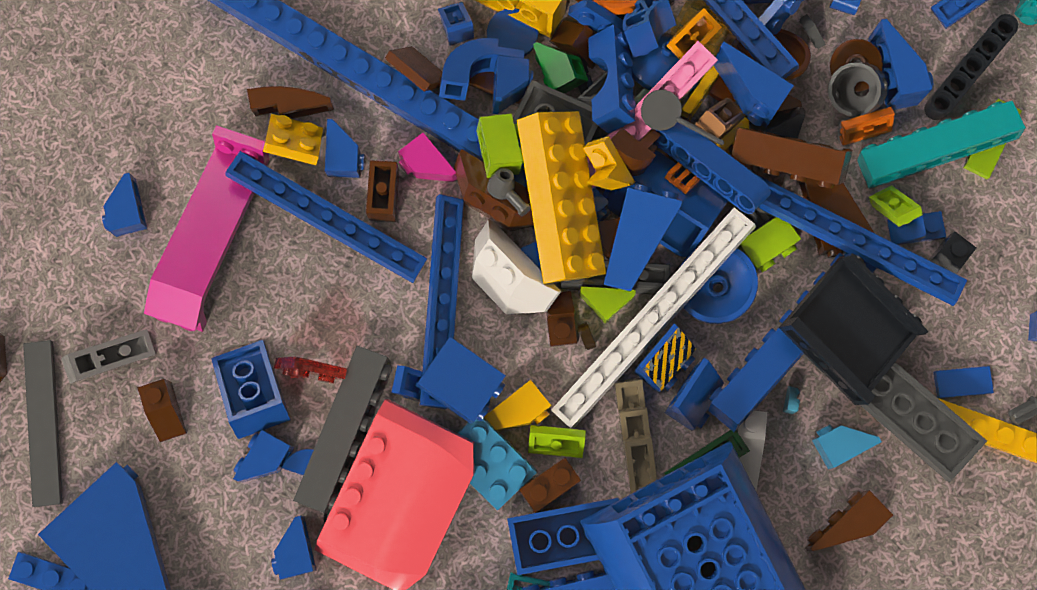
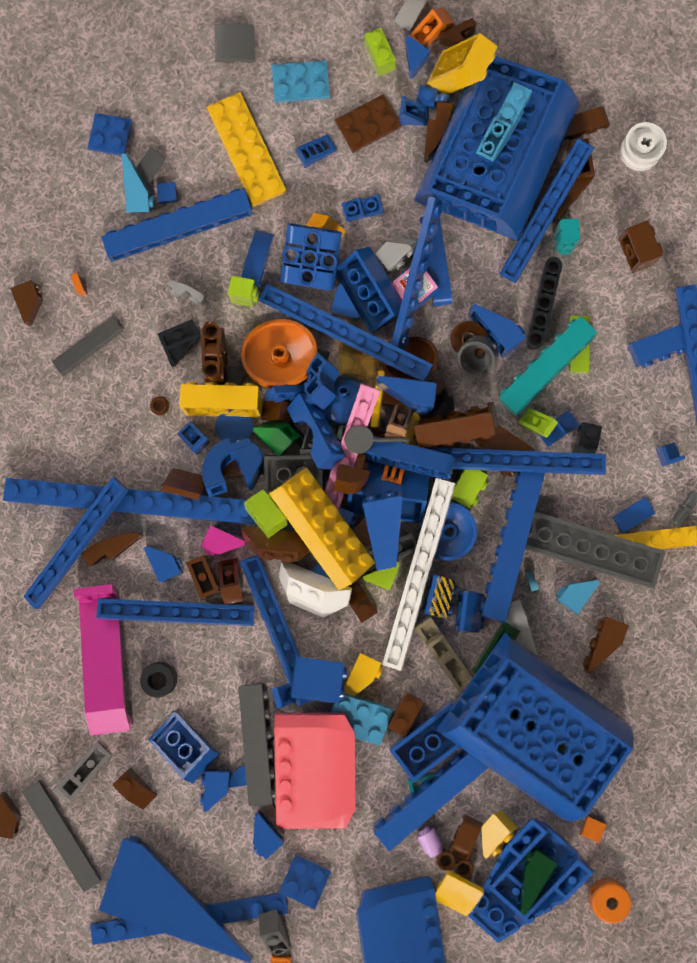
camera: 20 degrees left, 5 degrees up
blue slope [102,173,147,237] -> none
yellow plate [263,114,323,165] -> none
clear red plate [274,356,347,384] -> none
dark grey bar [487,168,531,216] -> none
lime plate [528,425,586,458] -> none
dark brown tile [577,322,597,350] -> none
yellow slope [583,136,635,190] -> none
light orange slope [666,8,722,60] -> none
black panel [779,253,929,405] -> none
dark grey tile [799,14,826,49] -> none
orange tile [839,107,895,146] -> none
none -> blue plate [23,477,129,609]
none -> black tyre [140,662,177,698]
none -> reddish brown slope [218,558,244,605]

